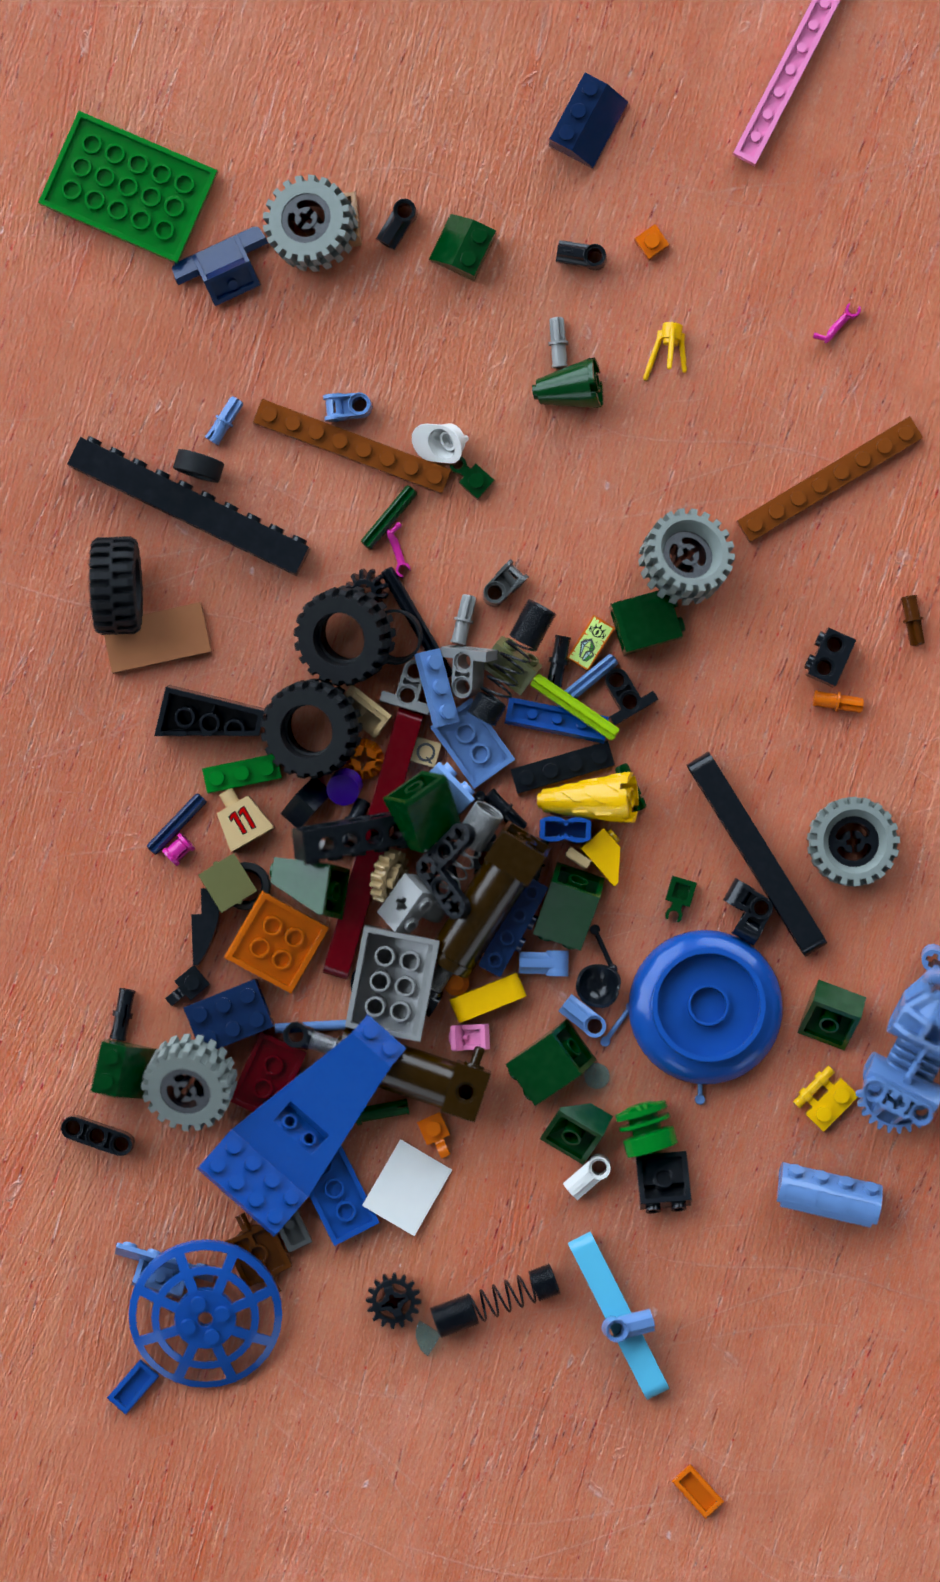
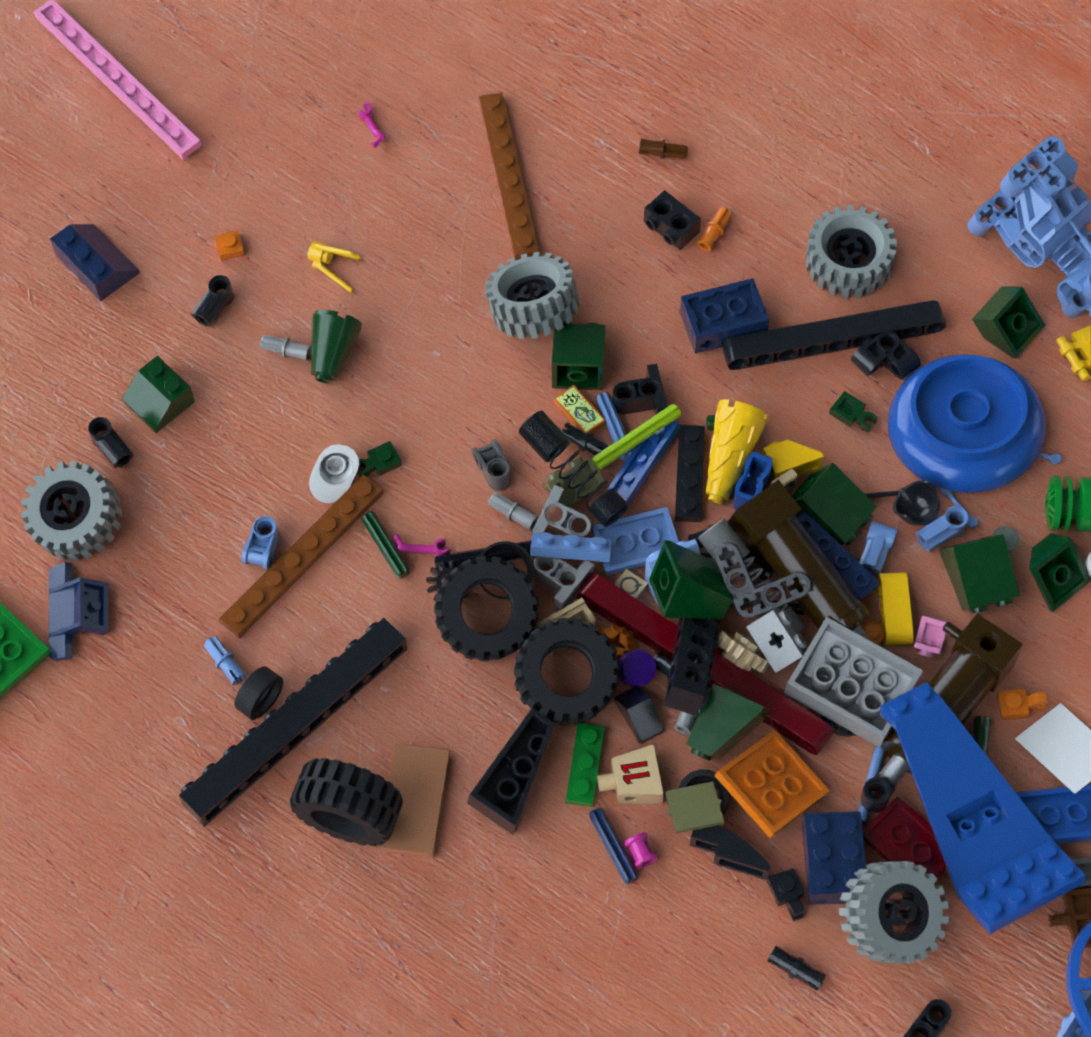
camera: 65 degrees left, 25 degrees down
dark green slope [90,1039,156,1099] -> none
none -> dark blue piece [680,278,769,354]

